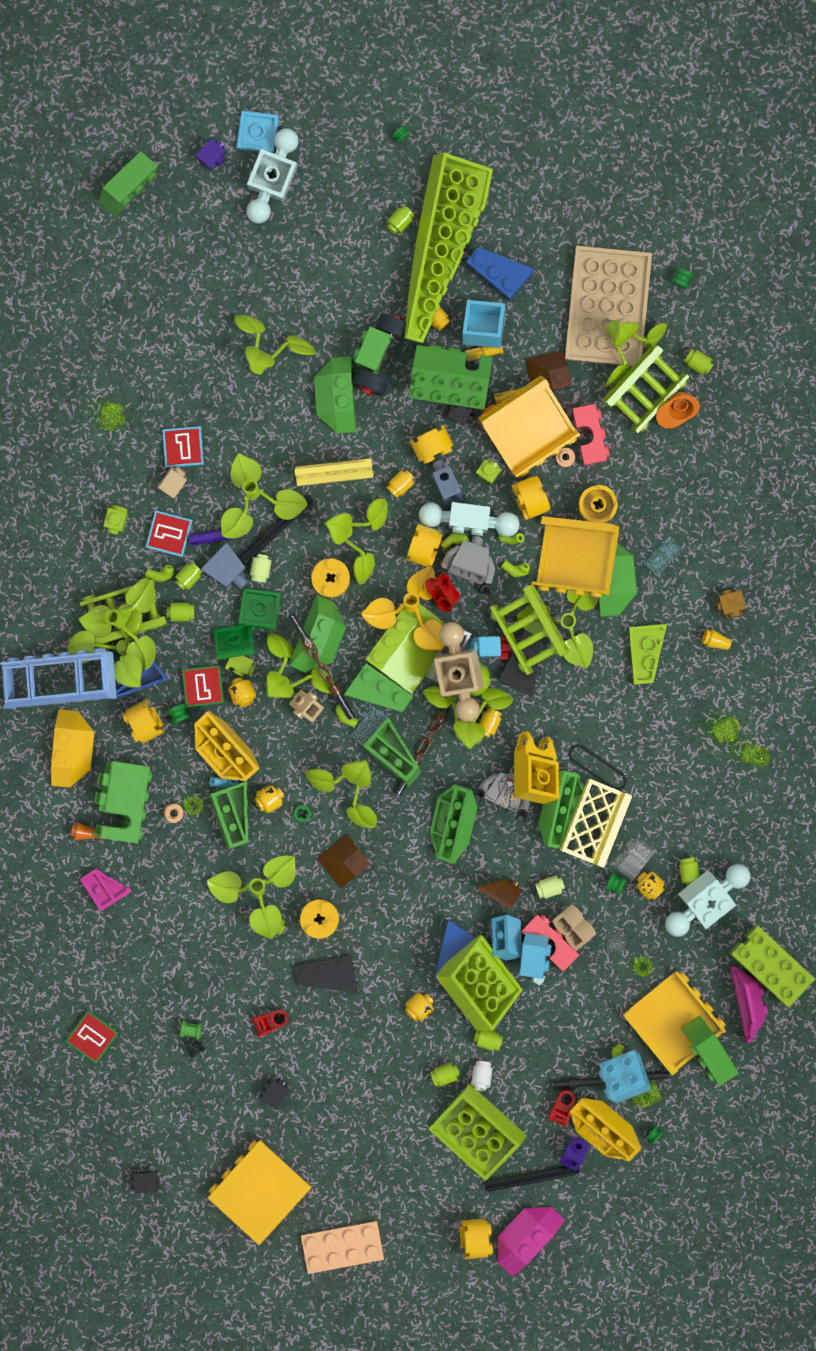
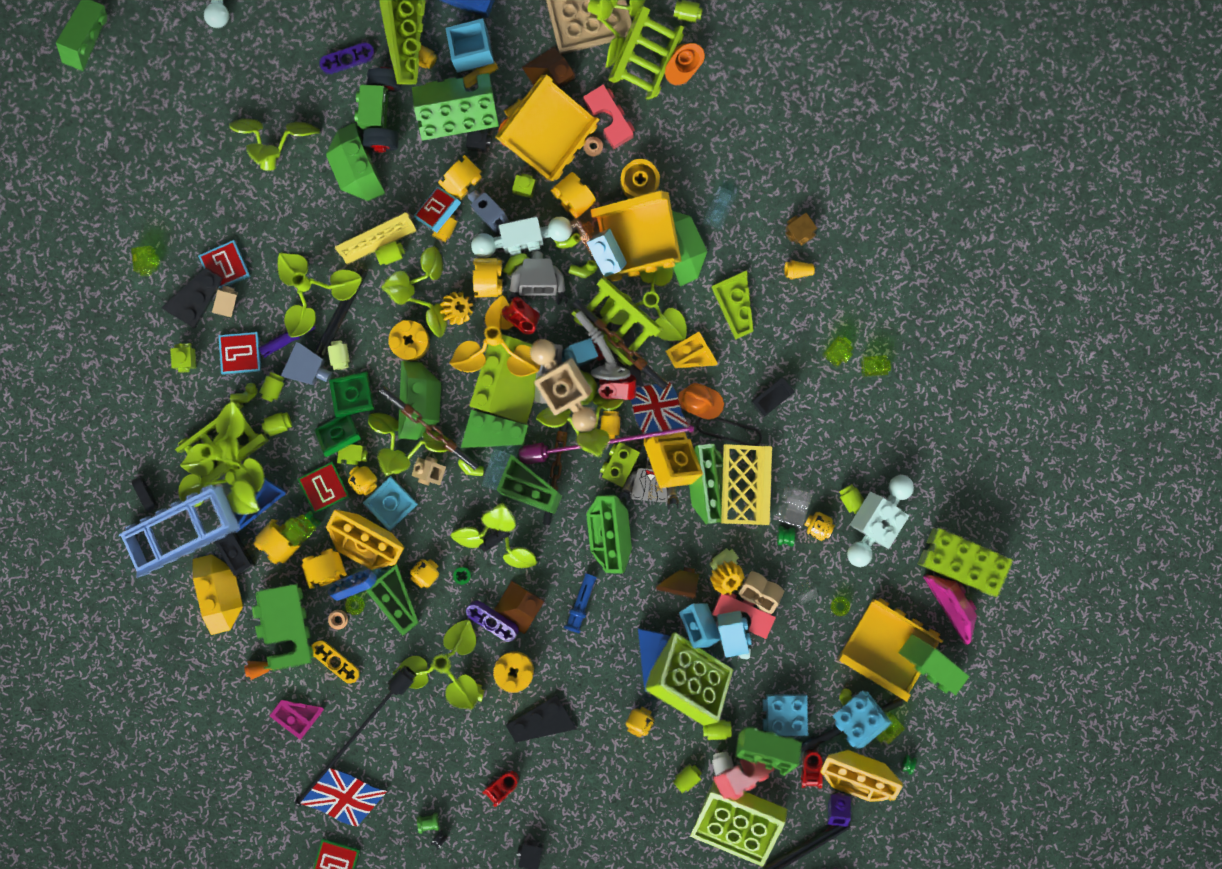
camera: 20 degrees left, 0 degrees up
none -> black beam [131,476,158,513]
none -> black wing [161,268,224,328]
none -> black panel [215,532,255,576]
none -> clear neon green brick [281,514,316,547]
none -> flag [295,665,417,826]
none -> yellow brick [301,549,347,589]
none -> yellow beam [312,640,360,684]
none -> dark purple beam [320,43,375,74]
none -> blue beam [328,569,377,601]
none -> medium azure tile [363,476,418,531]
none -> lime brick [375,240,405,265]
none -> tile [414,187,461,233]
none -> yellow gear [440,292,473,325]
none -> dark purple beam [466,600,519,642]
none -> black axle [479,529,510,552]
none -> flag [519,382,694,465]
none -> blue pin [564,573,597,634]
none -> clear orange wing [570,219,594,257]
none -> piece [572,299,669,390]
none -> light grey dish [575,311,630,380]
none -> medium azure brick [587,229,627,277]
none -> red piece [598,375,636,400]
none -> lime brick [600,442,640,488]
none -> yellow wing [665,332,718,368]
none -> orange piece [678,383,724,419]
none -> yellow gear [710,561,745,595]
none -> coral arch [714,759,775,800]
none -> bright green wedge [736,727,802,776]
none -> black panel [751,377,795,418]
none -> medium azure brick [762,694,808,736]

